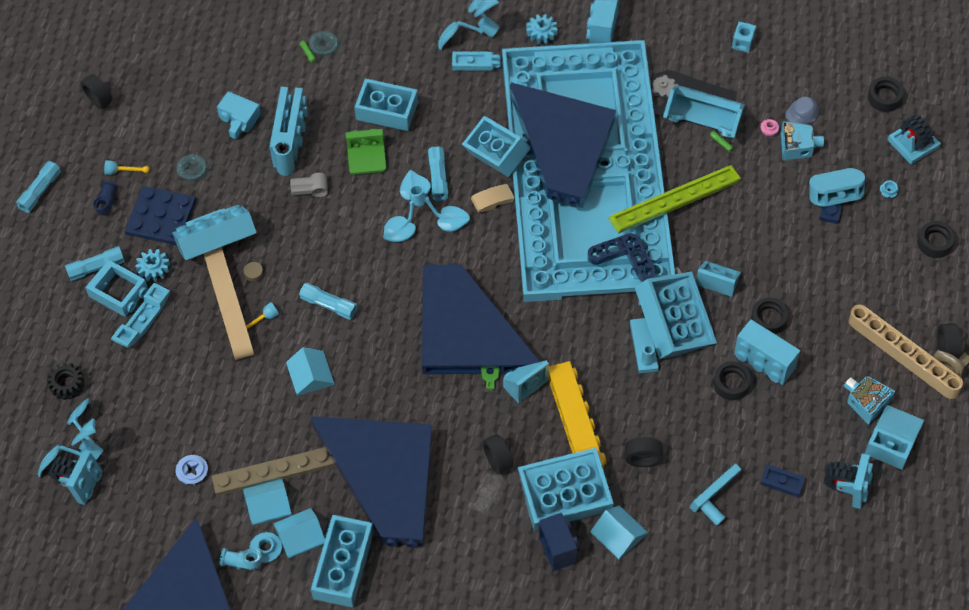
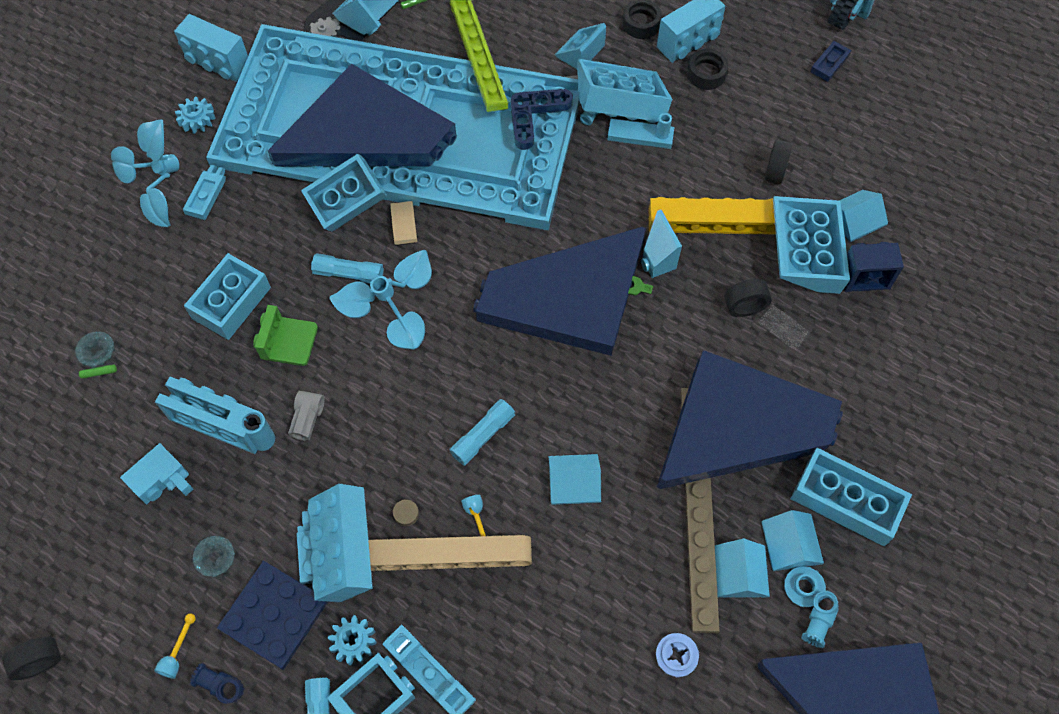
camera: 75 degrees left, 5 degrees up
medium azure piece [689,464,741,526] -> none

